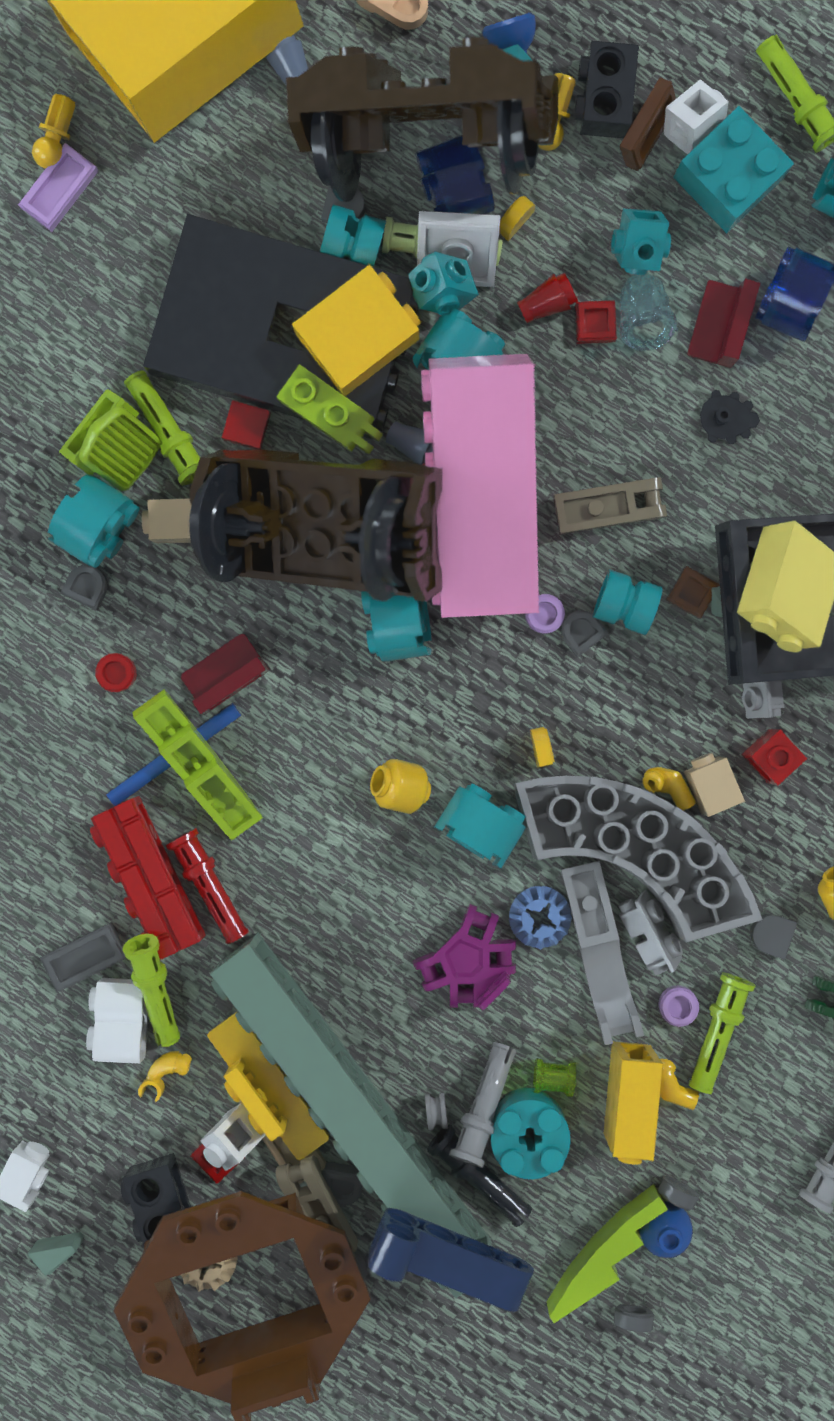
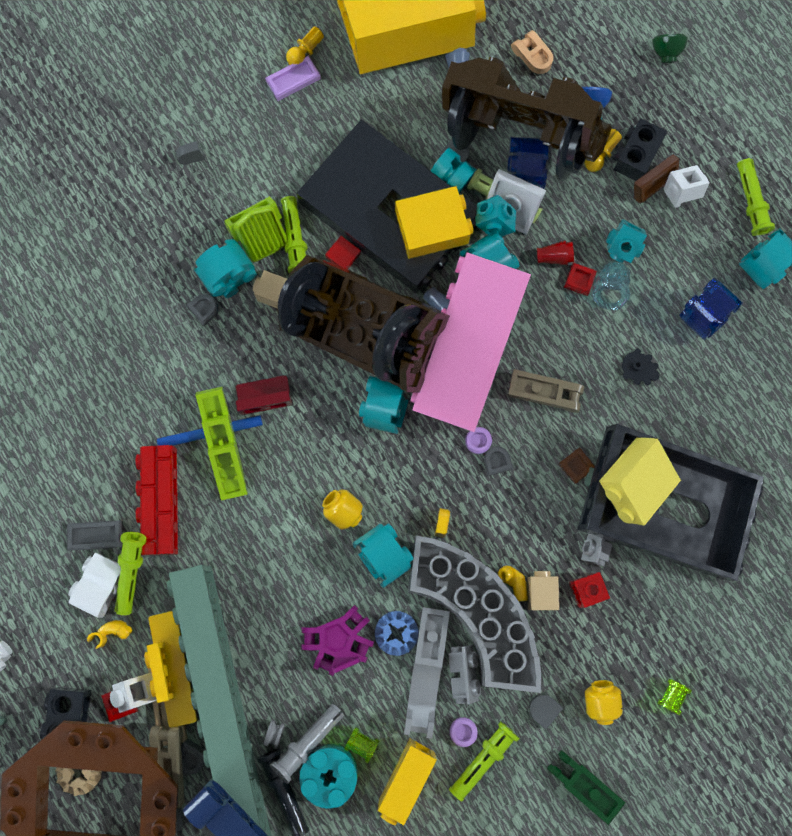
camera: 20 degrees right, 10 degrees down
red tile [95,653,137,692] -> none
red pin [165,828,249,944] -> none
lime hinge [276,364,383,455] -> none
yellow tile [499,196,536,241] -> none
teal wheel [593,570,663,635] -> none
yellow arm [660,1059,699,1110] -> none
teal brick [673,106,794,234] -> none
dark red panel [687,279,760,368] -> none

